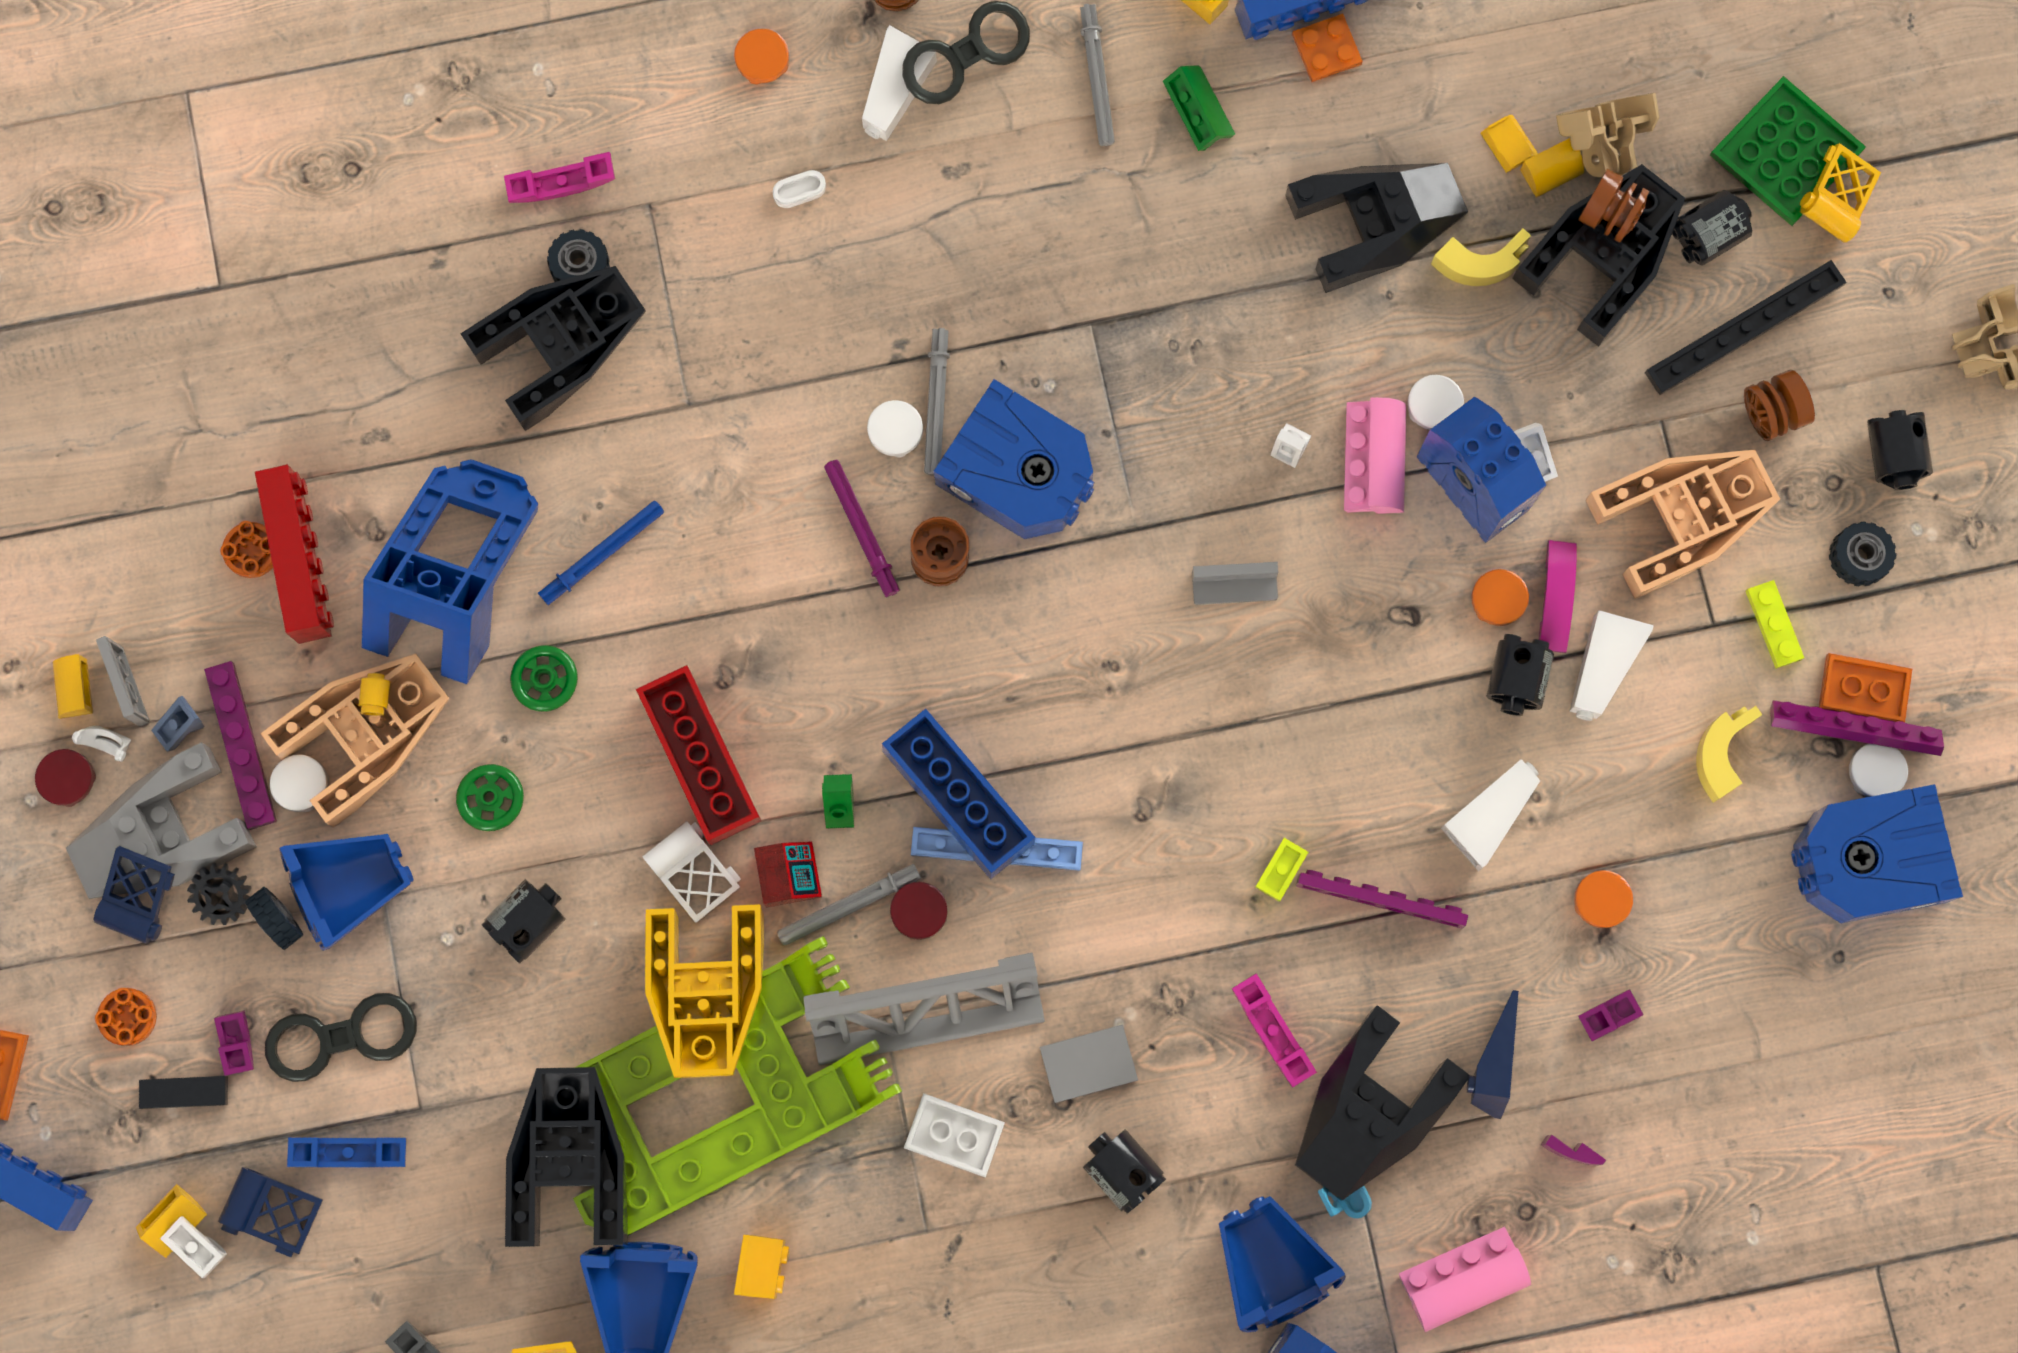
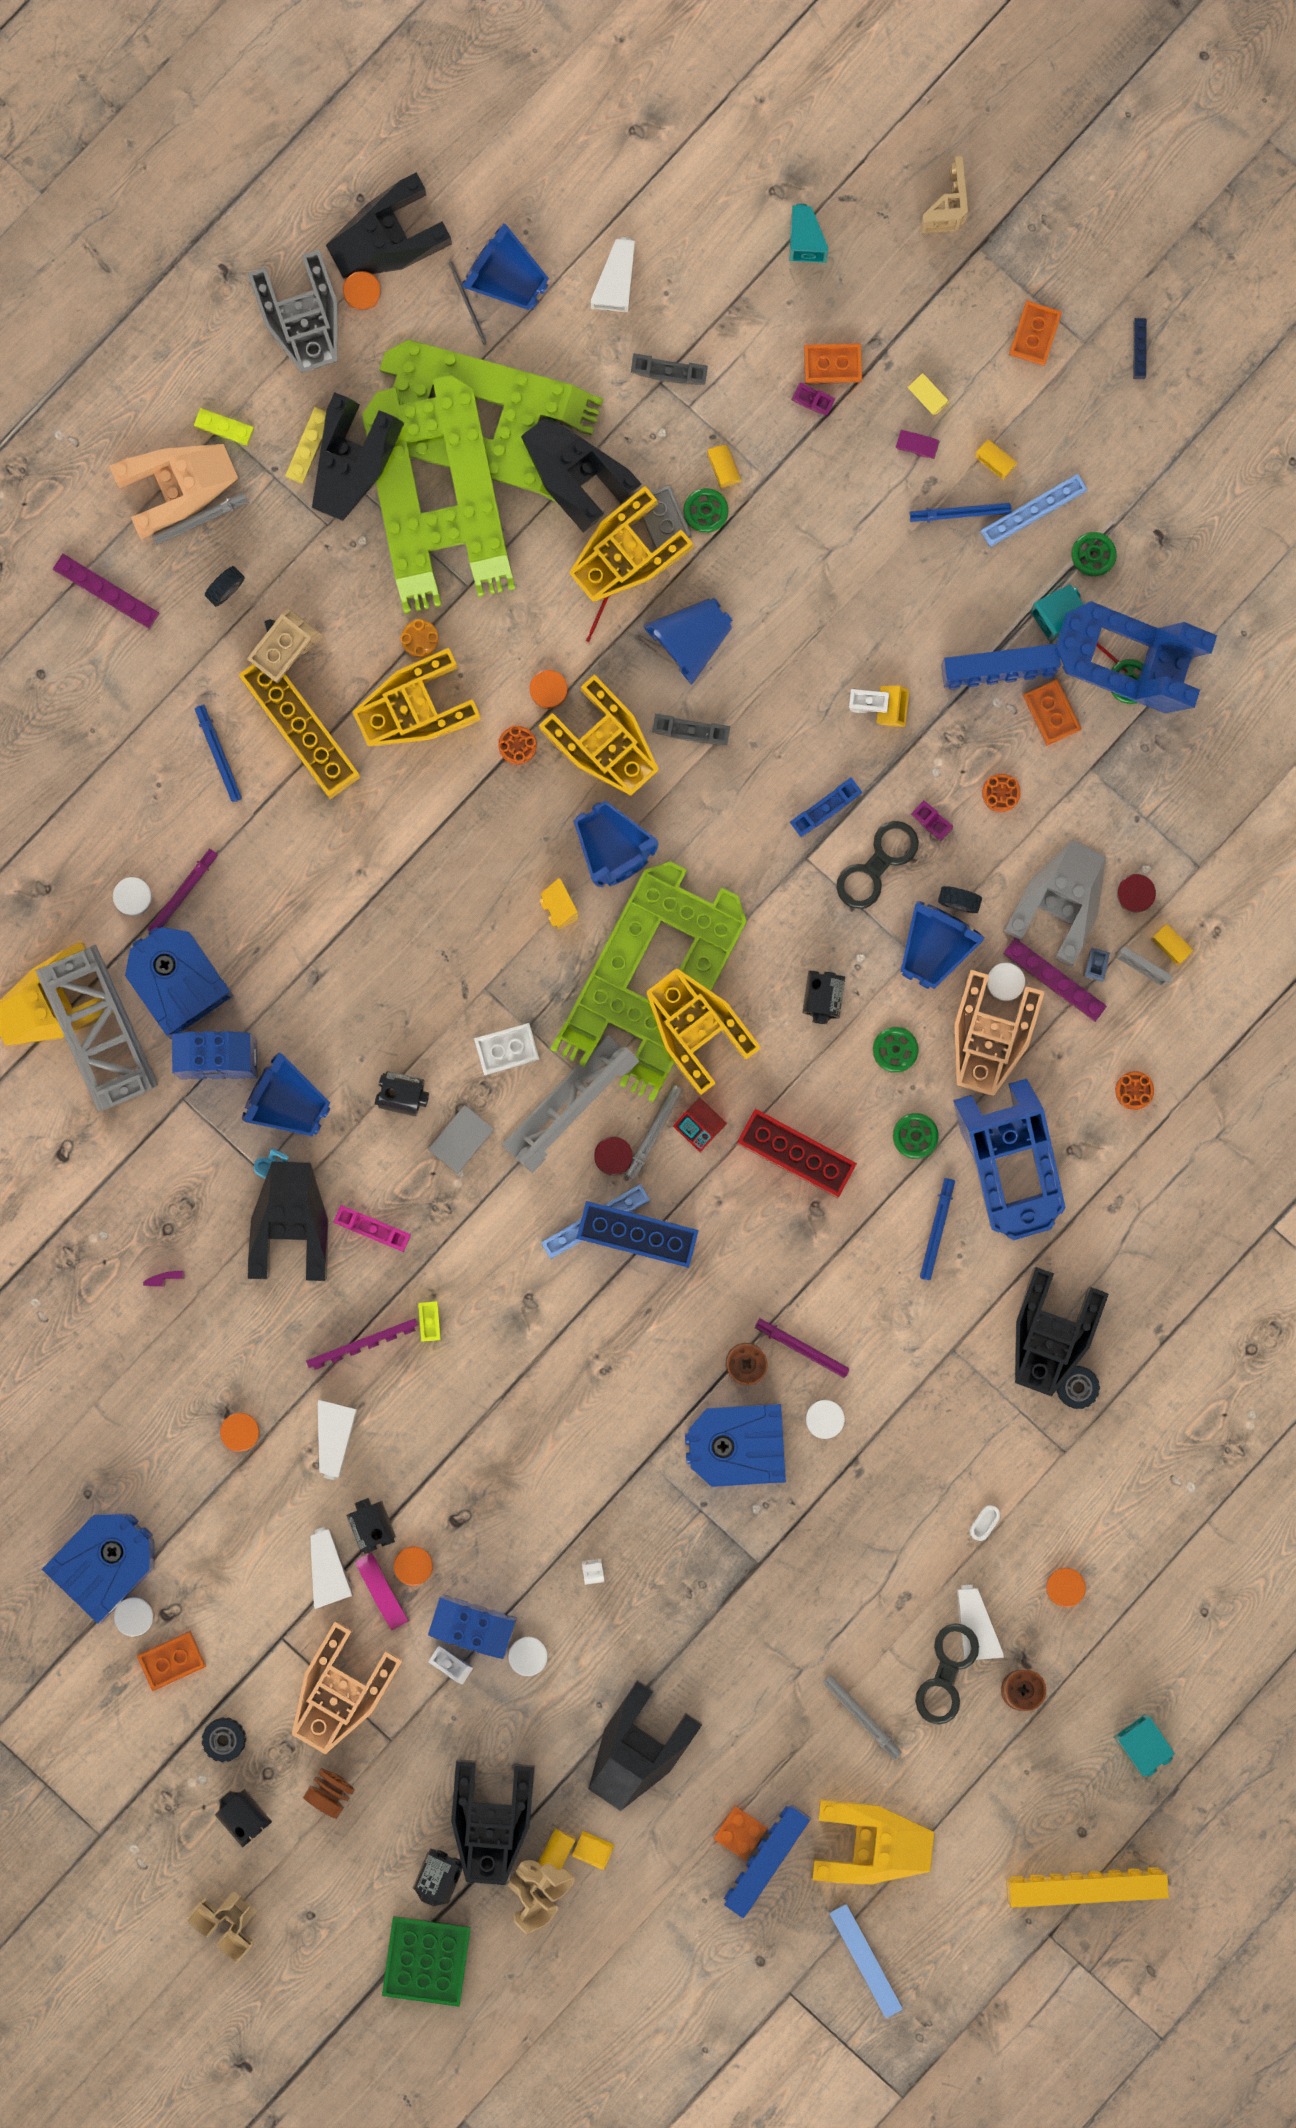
camera: 140 degrees right, 5 degrees up
white helmet [72,725,131,762] -> none
dark blue piece [93,846,175,944] -> none
black tile [139,1076,228,1109] -> none
black gear [187,863,252,925] -> none
dark blue piece [218,1167,323,1257] -> none
red brick [255,464,334,644] -> none
yellow brick [359,673,390,716] -> none
dark pink slope [504,152,615,203] -> none
black wedge [505,1067,628,1247] -> none
white piece [642,821,741,923] -> none
green brick [822,774,854,829] -> none
light grey axle [924,328,950,476] -> none
green panel [1163,65,1235,151] -> none
light grey panel [1192,562,1278,605] -> none
bright pink brick [1344,397,1406,514] -> none
bright pink brick [1399,1227,1531,1332] -> none
light yellow arch [1431,228,1531,286] -> none
dark blue wedge [1467,990,1519,1119] -> none
dark orange wheel [1578,168,1649,243] -> none
magenta slope [1578,989,1644,1041] -> none
black plate [1645,260,1847,395] -> none
light yellow arch [1696,706,1762,803] -> none
neon yellow plate [1745,580,1804,669] -> none
magenta plate [1770,700,1944,756] -> none
yellow piece [1800,143,1881,243] -> none

